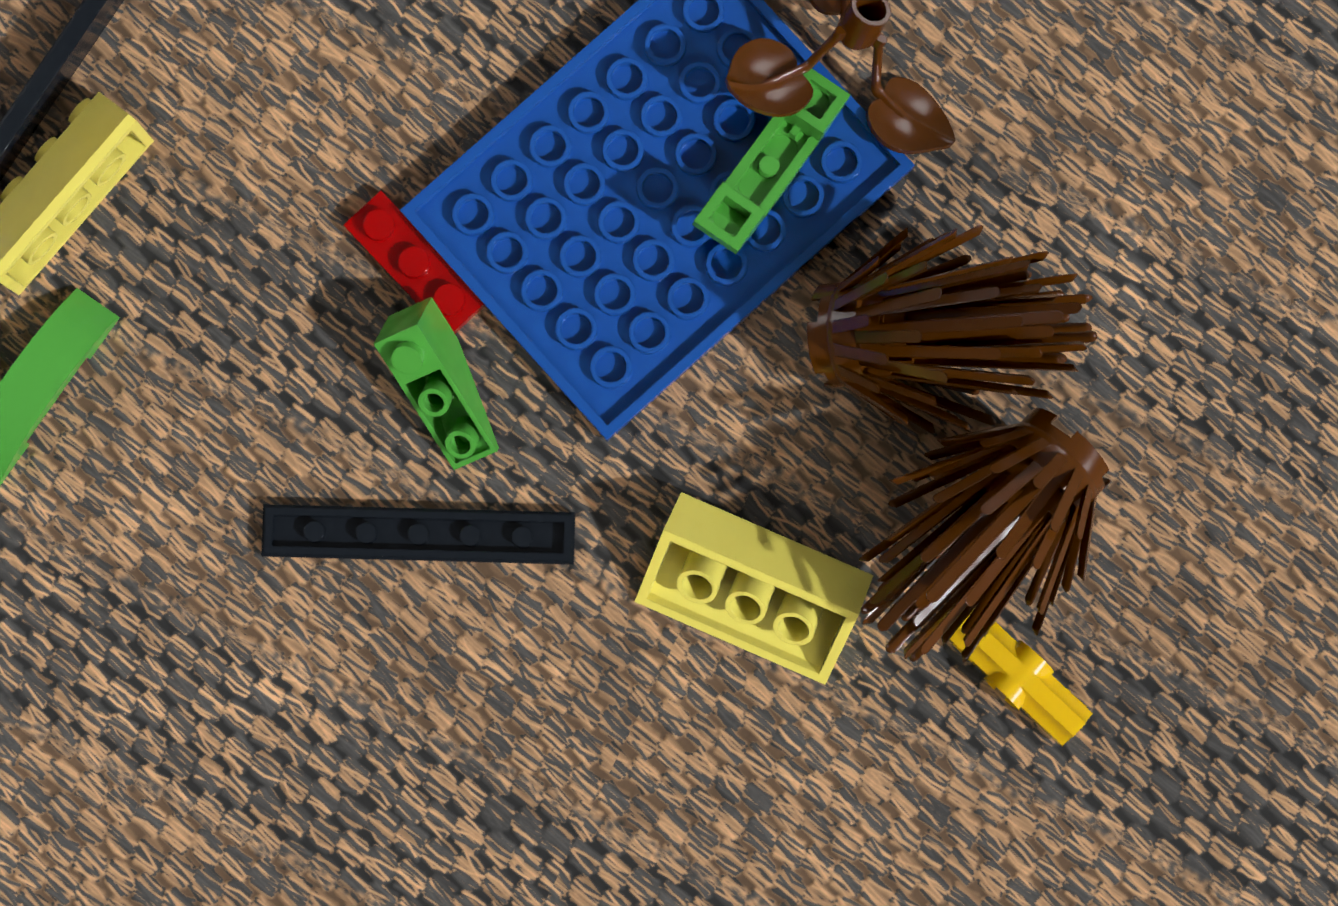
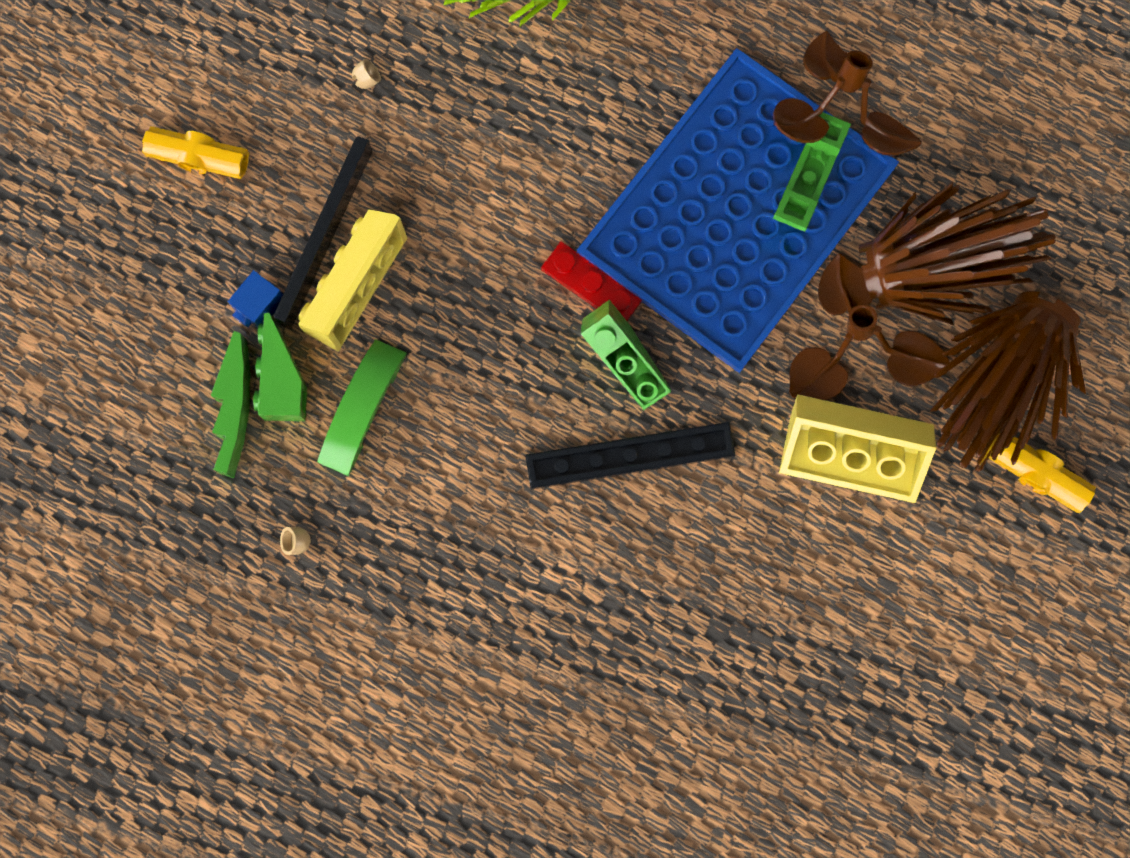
camera: 10 degrees left, 5 degrees down
none -> reddish brown plant [789,253,950,401]

